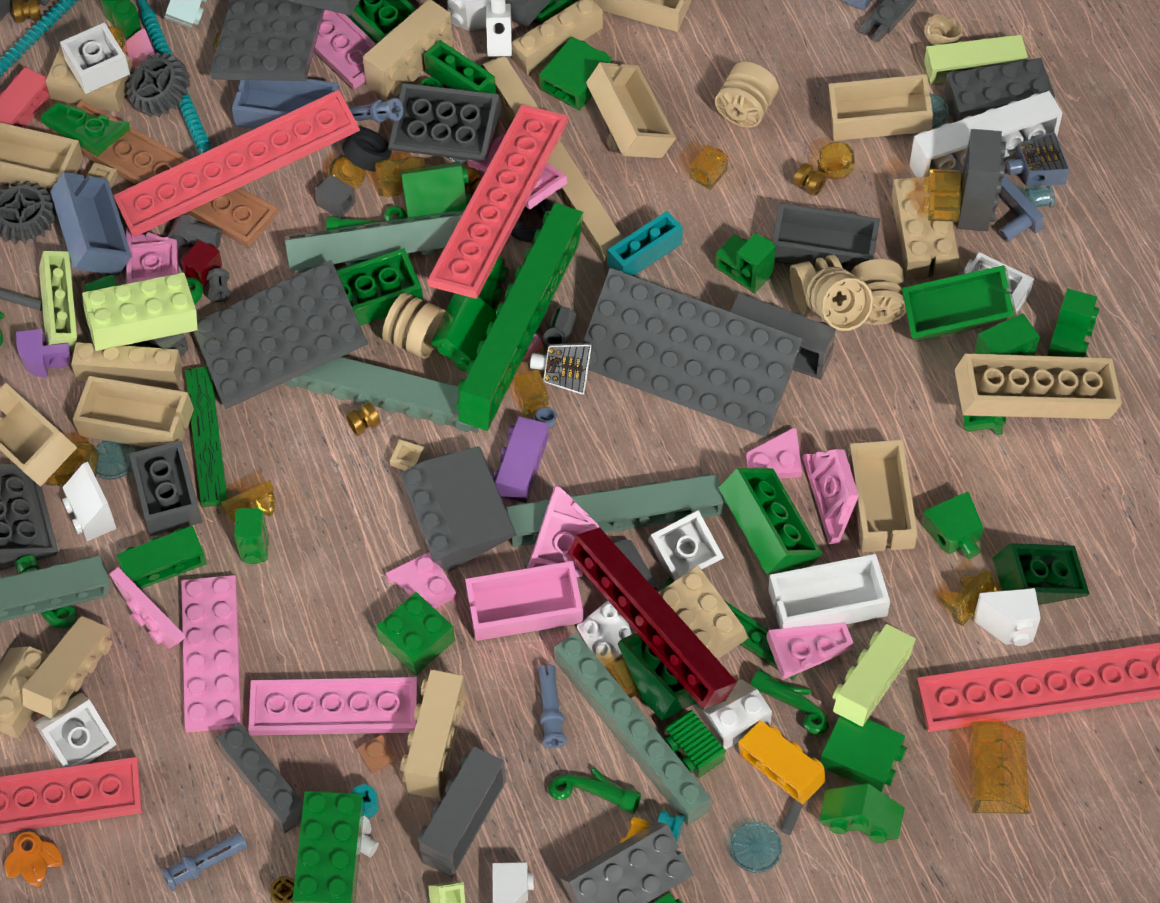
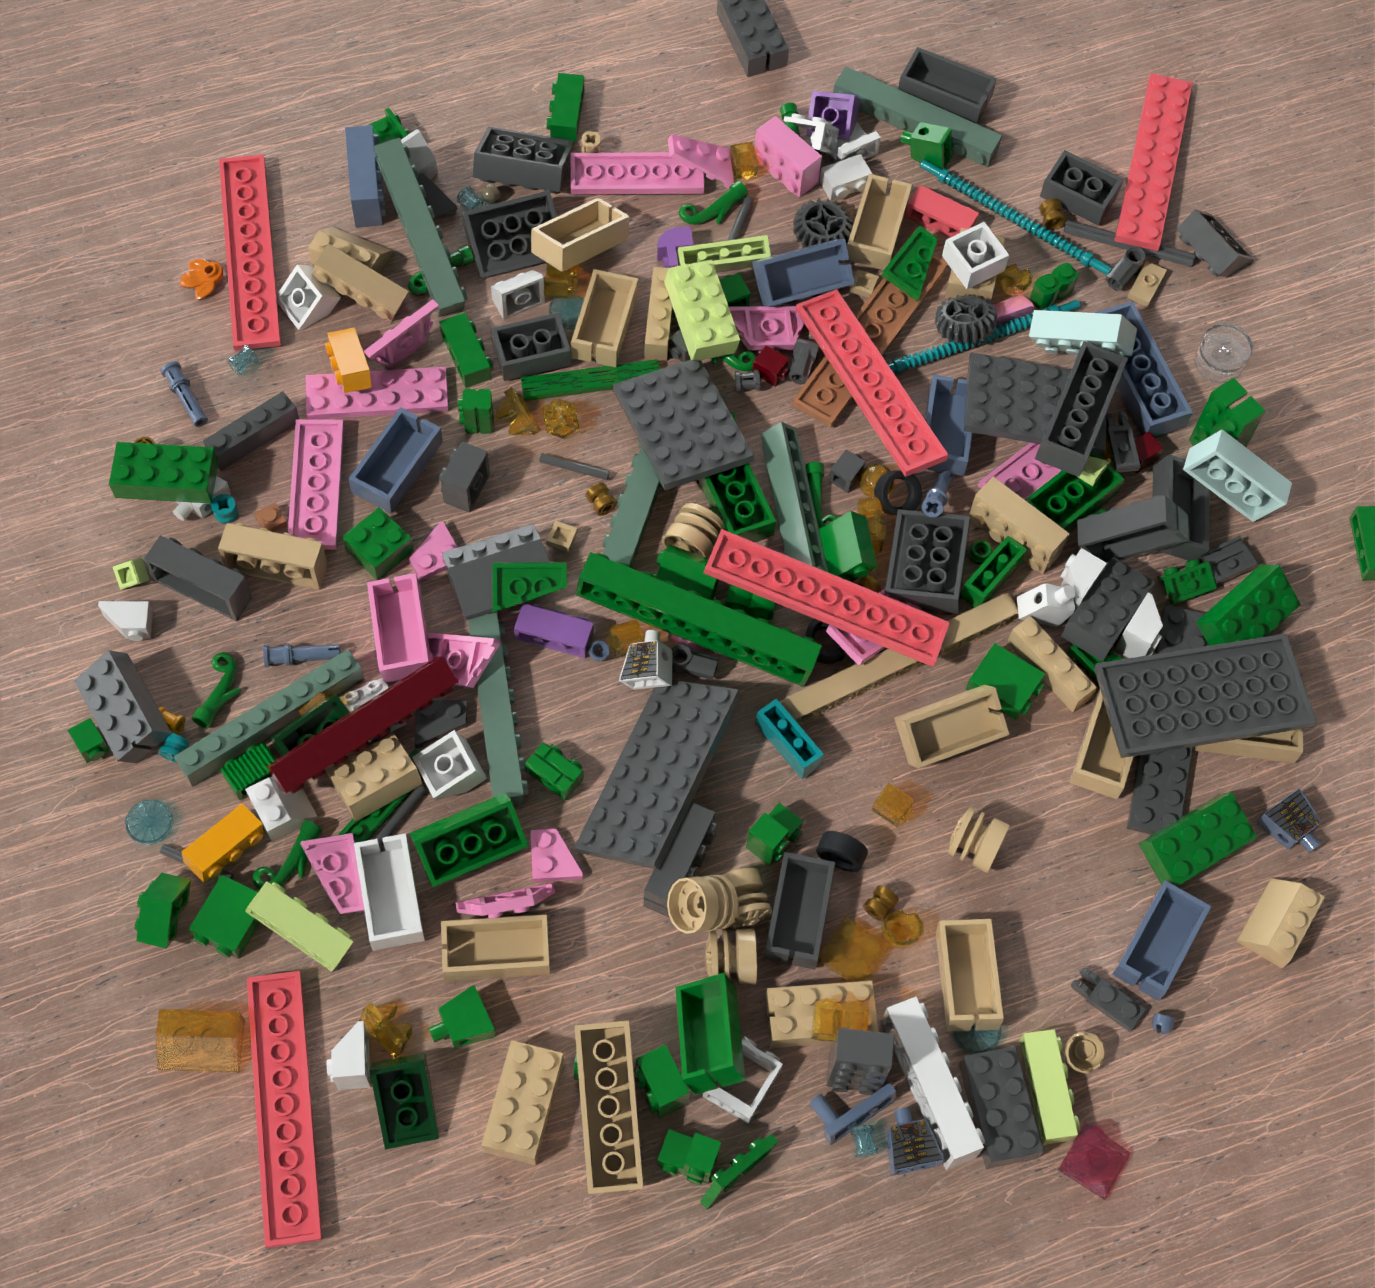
camera: 85 degrees right, 5 degrees up
none -> clear light blue bush [227,345,258,375]
none -> light orange brick [325,328,372,393]
none -> sand blue piece [349,407,443,514]
none -> dark grey bar [375,785,426,848]
none -> dark grey brick [439,441,490,513]
none -> tan brick [481,1040,564,1165]
none -> green wing [492,563,567,613]
none -> green brick [525,742,584,800]
none -> dark grey bar [539,453,610,480]
none -> clear yellow brick [542,398,580,439]
none -> green wing [700,1133,779,1209]
none -> black tyre [816,831,868,872]
none -> clear yellow plate [818,916,889,982]
none -> clear pink slope [1057,1123,1131,1200]

